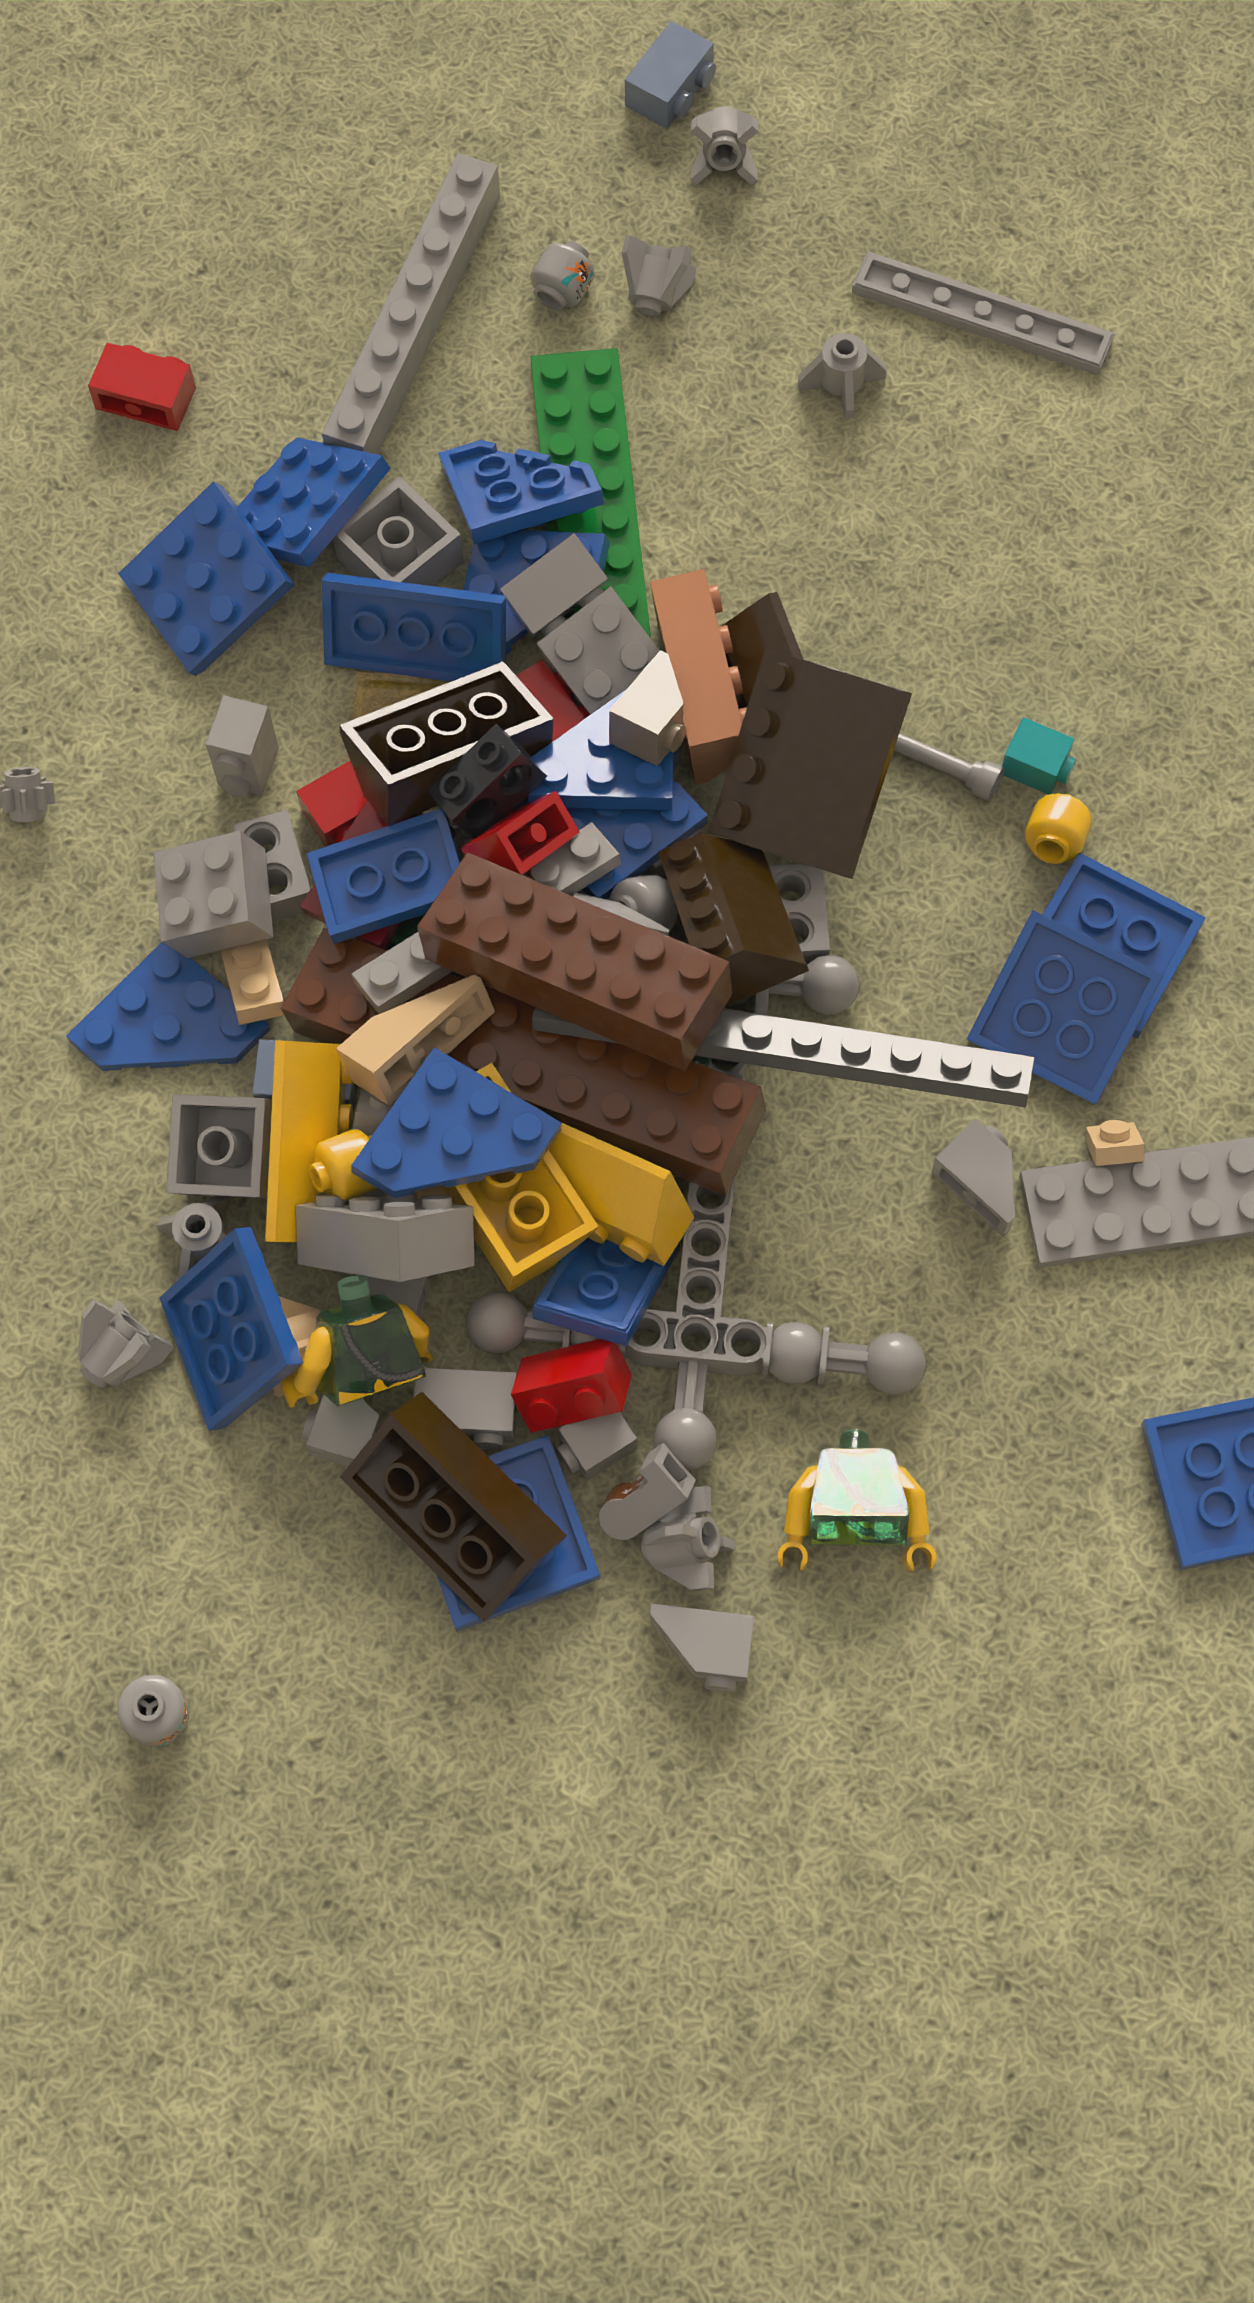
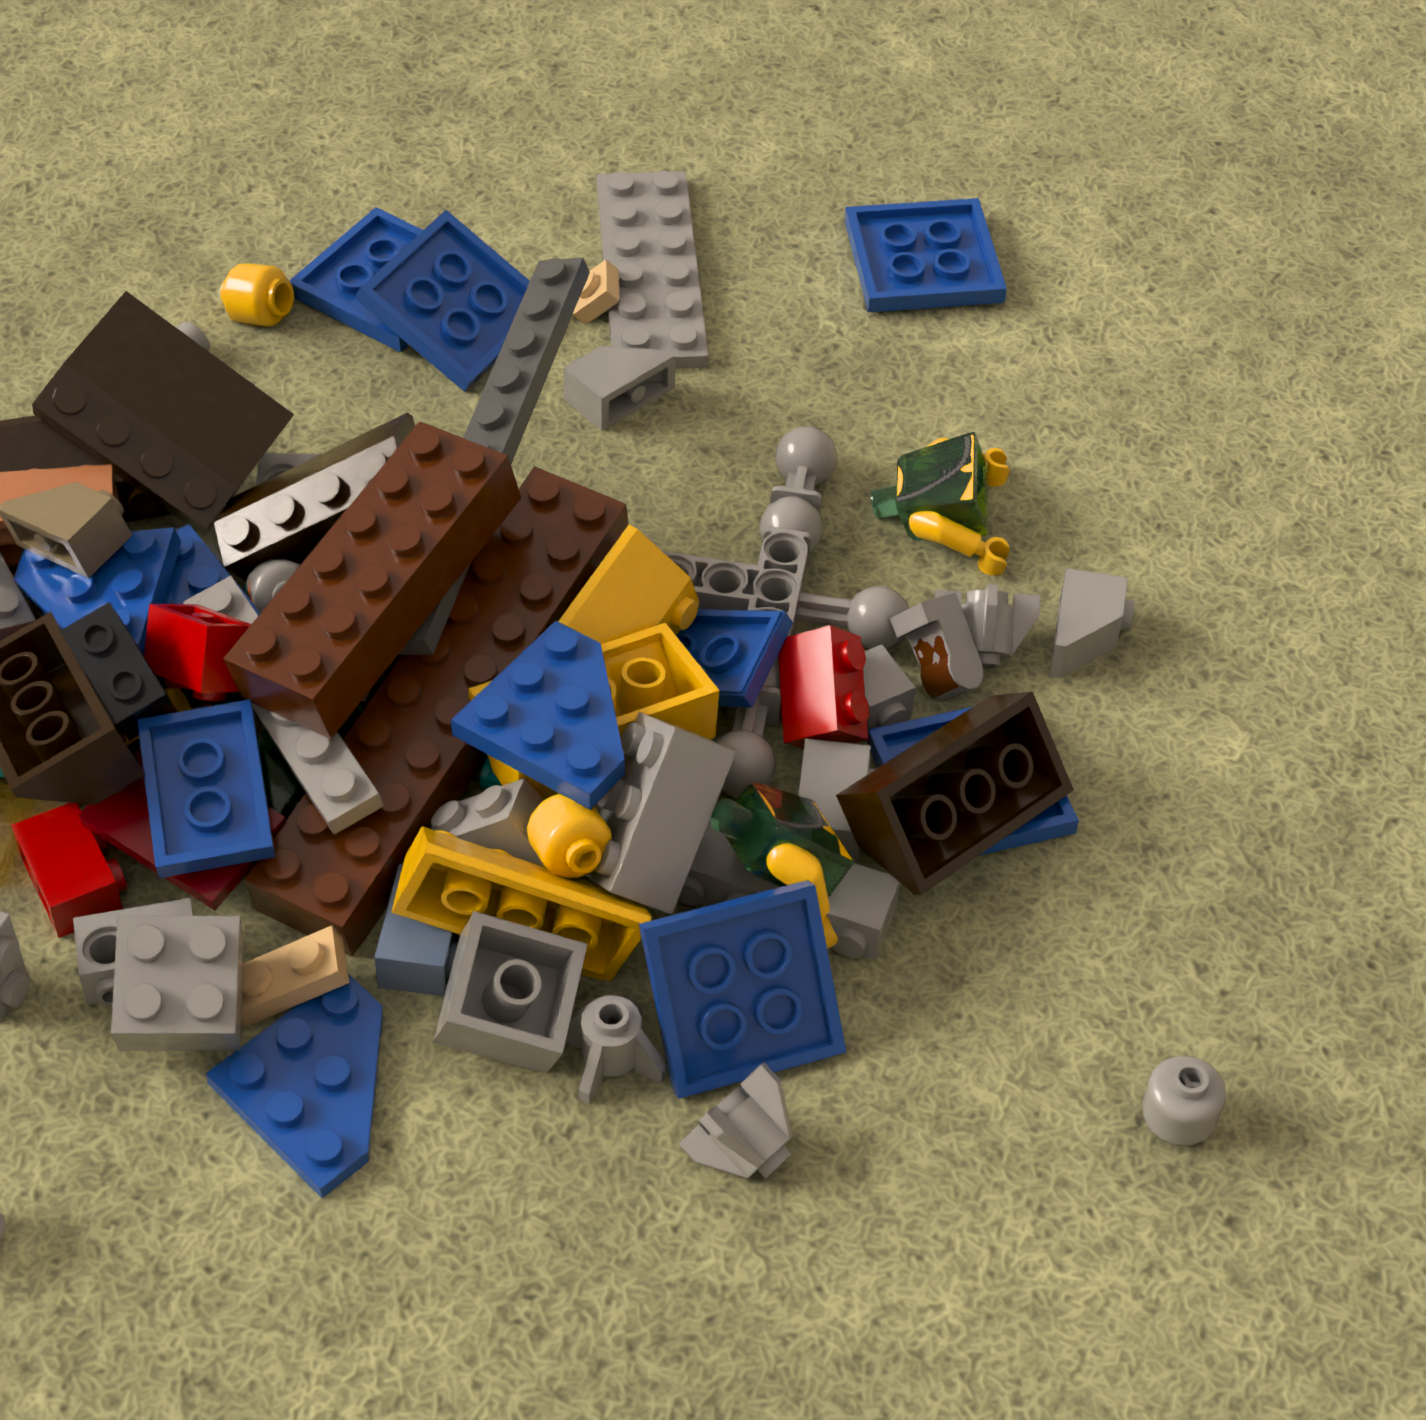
camera: 90 degrees left, 20 degrees down
tan slope [336,974,495,1106] -> none
teal brick [1002,717,1077,795] -> none

